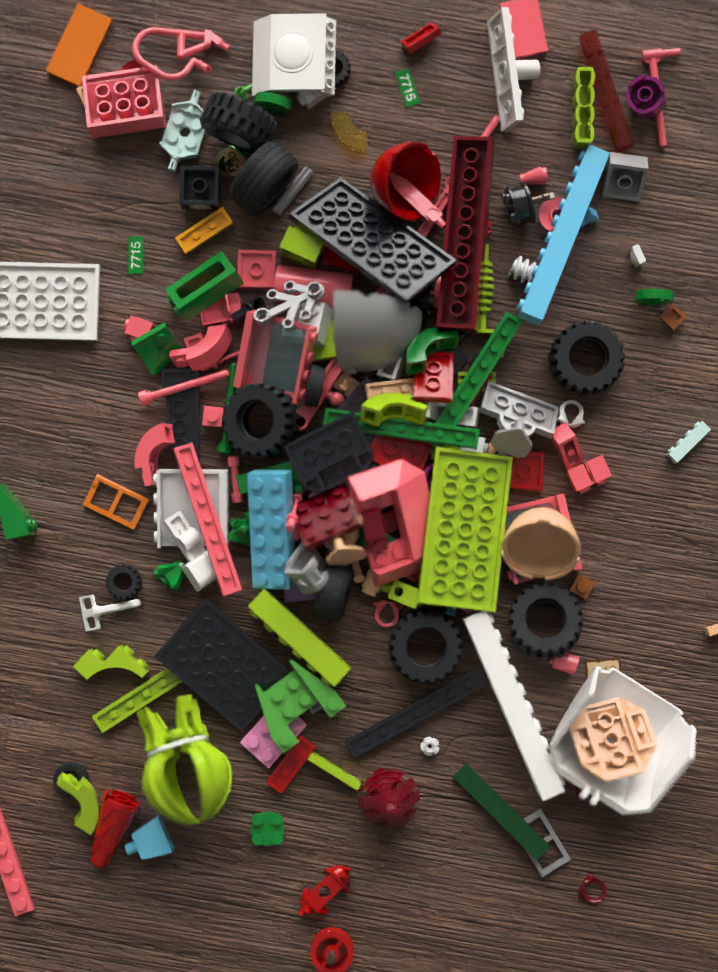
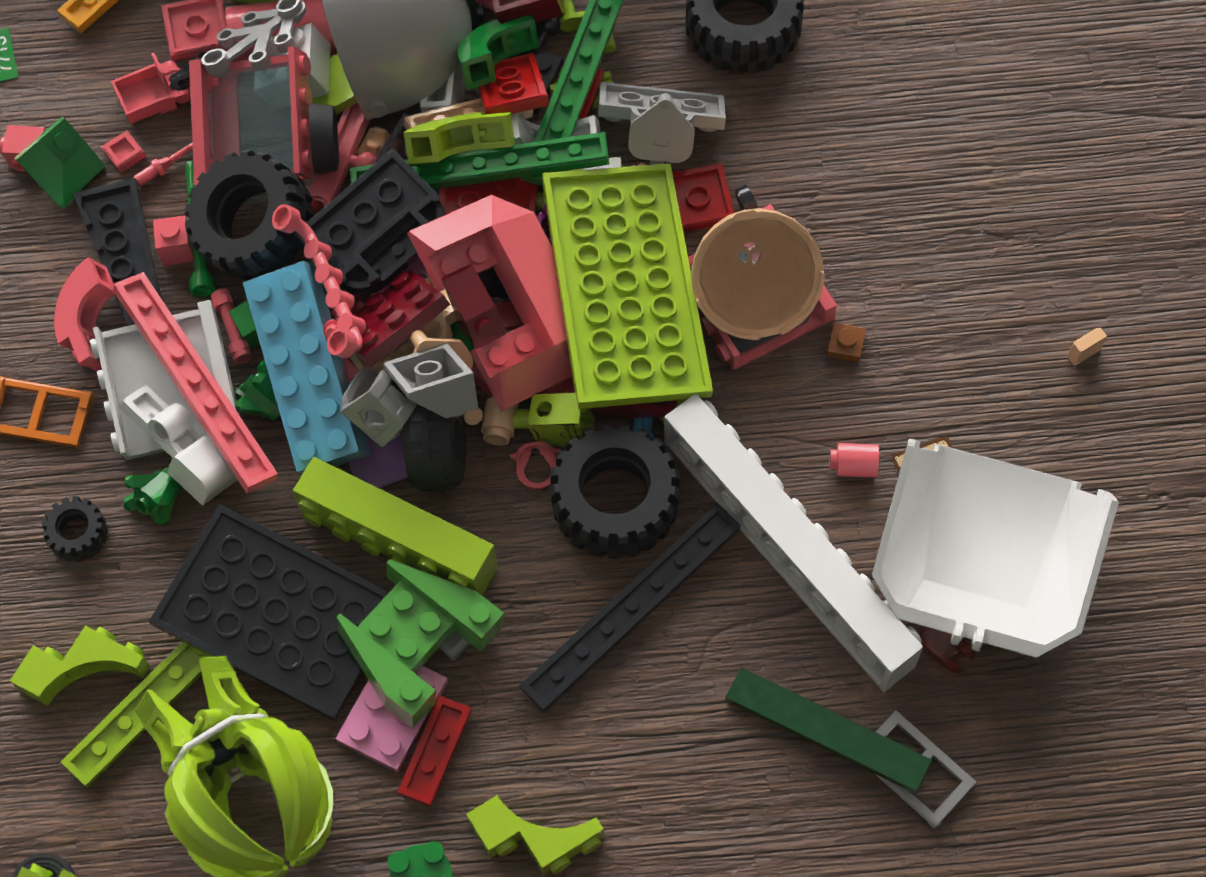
camera: 10 degrees left, 20 degrees down
white piece [79,594,141,631] -> none
coral piece [138,370,229,407] -> none
green piece [165,251,244,322] -> none
coral arch [169,324,233,371] -> none
lime tile [308,751,361,790] -> none
dark red plant [358,768,420,830] -> none
white plate [420,737,439,756] -> none
black tyre [508,583,583,661] -> none
coral slope [551,422,584,470] -> none
white piece [557,400,585,428] -> none
coral piece [565,455,612,494] -> none
light nougat piece [569,697,657,783] -> none
dark red piece [578,872,606,904] -> none
light aqua piece [667,421,711,463] -> none
none -> coral bar [272,204,366,358]
none -> light grey slope [384,343,478,418]
none -> lime arch [466,795,604,875]
none -> black tile [734,184,758,210]

